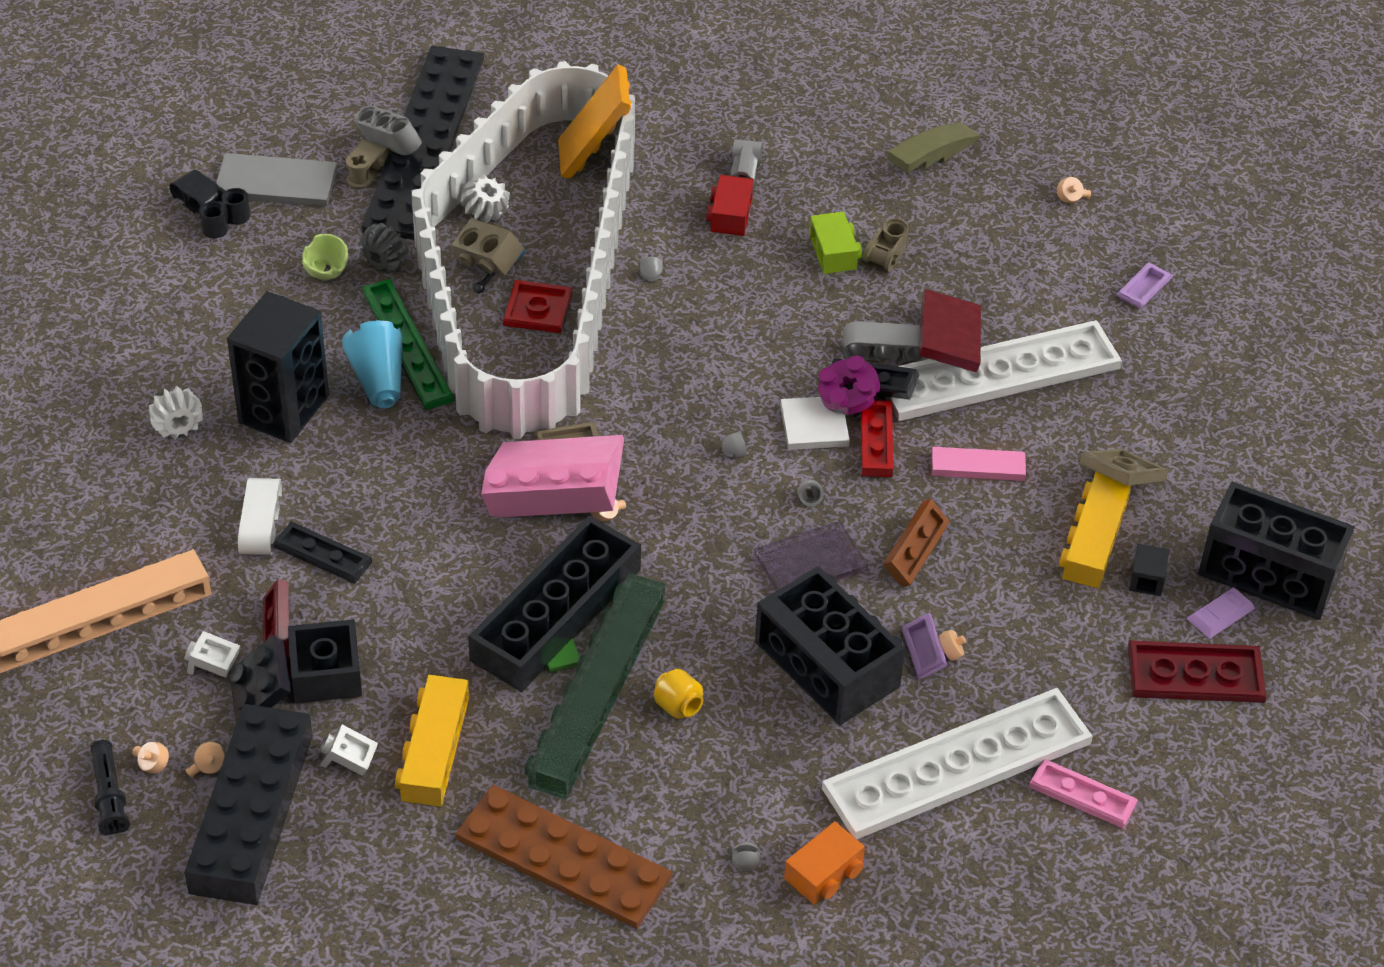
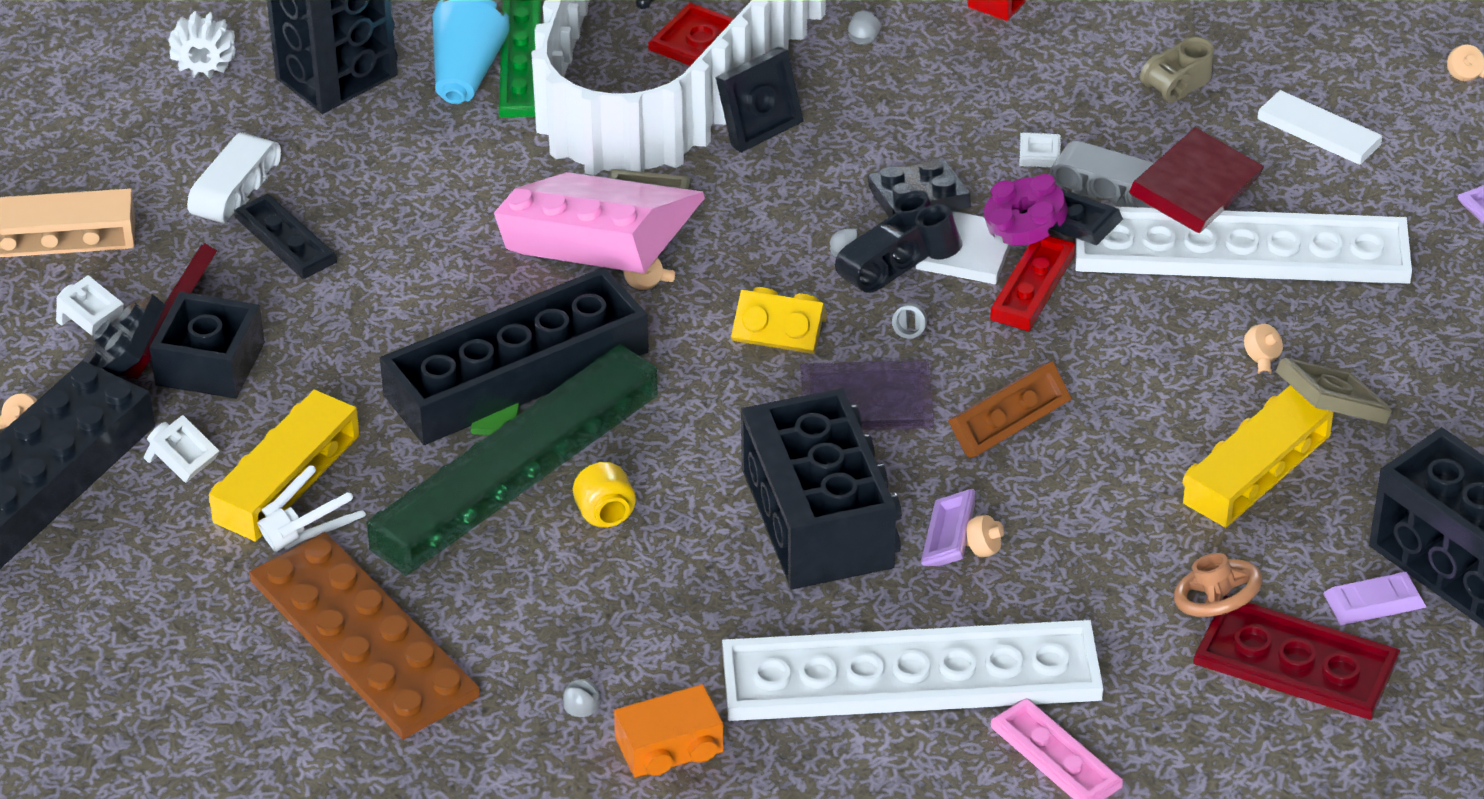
camera: 25 degrees right, 5 degrees down
lime brick [809,211,862,274] -> none
bright pink tile [932,447,1026,481] -> none
black brick [1129,543,1169,596] -> none
none -> white plant [257,465,366,552]
none -> black plate [715,47,804,153]
none -> yellow bracket [731,287,827,354]
none -> black piece [835,190,962,293]
none -> black plate [868,159,971,217]
none -> white tile [1019,133,1061,167]
none -> nougat piece [1174,553,1263,617]
none -> light nougat piece [1244,324,1283,374]
none -> white tile [1258,90,1382,165]

